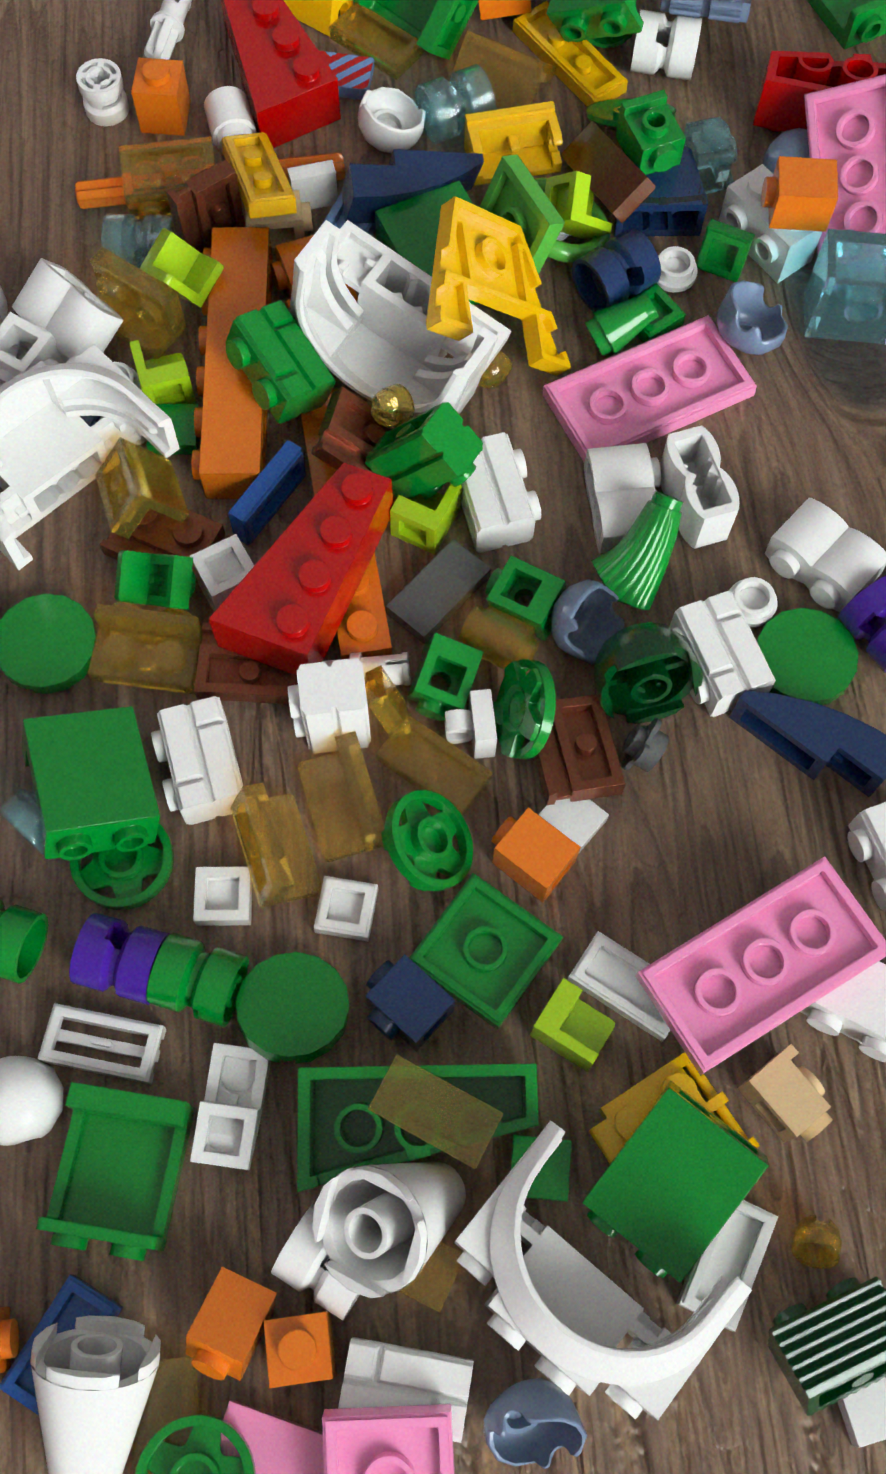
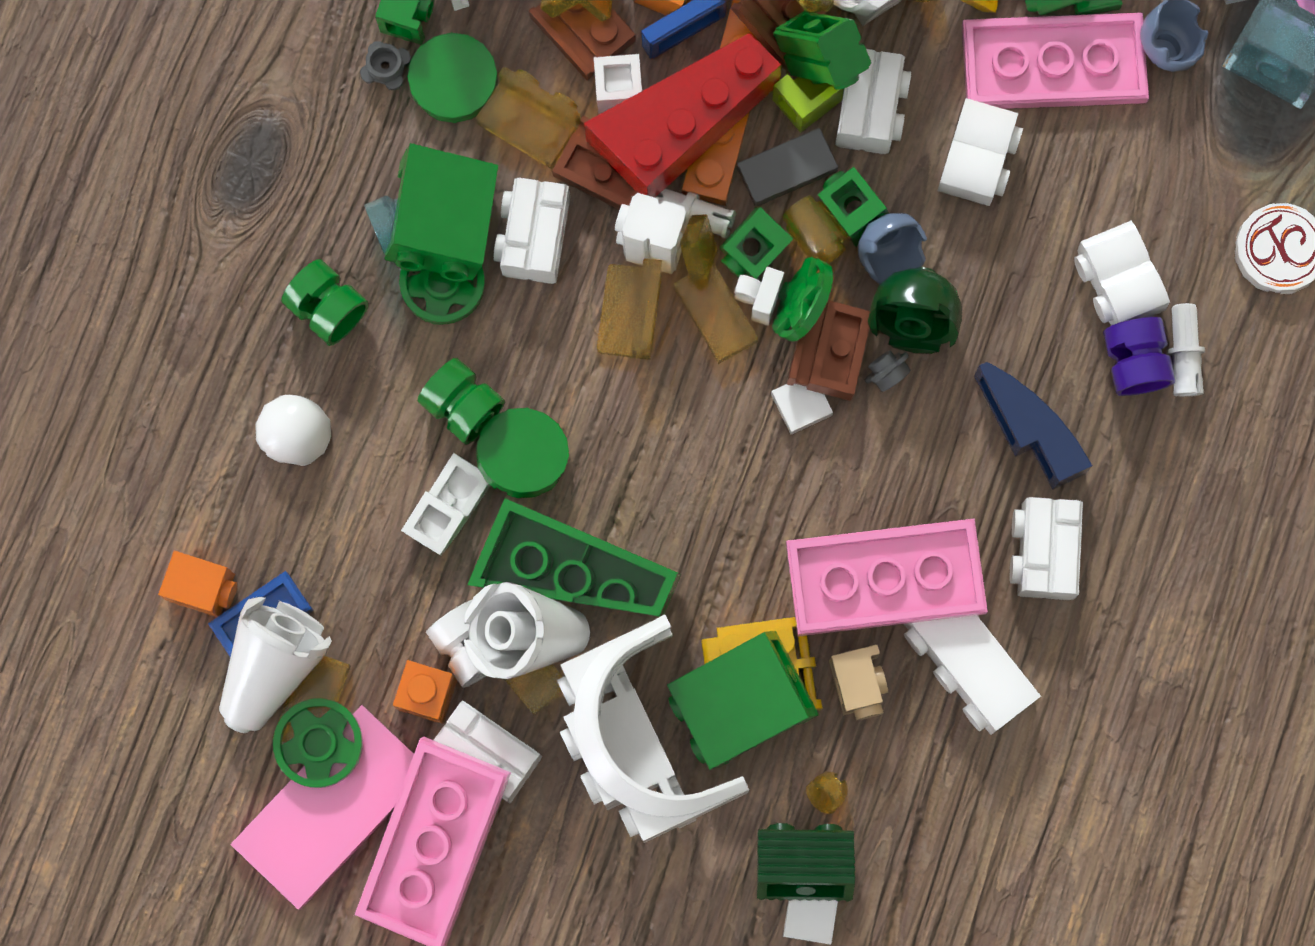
camera: 30 degrees right, 10 degrees up
green panel [36,1082,195,1261] -> none
white tile [38,1003,167,1085] -> none
dark purple wheel [69,913,170,1005] -> none
green bracket [114,550,196,610] -> none
orange brick [186,1267,277,1381] -> none
white tile [193,867,253,926] -> none
clear yellow panel [230,783,322,908] -> none
white tile [314,876,378,942] -> none
dark blue brick [365,954,455,1052] -> none
clear yellow tile [368,1055,504,1169] -> none
green wheel [381,790,473,891] -> none
green plate [409,873,563,1030] -> none
sand blue hair [483,1378,587,1469] -> none
orange brick [491,807,581,903] -> none
green tile [510,1135,572,1202] -> none
lime panel [530,978,615,1072] -> none
white tile [567,931,670,1042] -> none
green piece [591,491,684,610] -> none
white brick [660,425,740,549] -> none
white brick [669,590,776,717] -> none
white tile [676,1200,778,1332] -> none
white plate [730,577,778,627] -> none
green tile [756,607,858,705] -> none

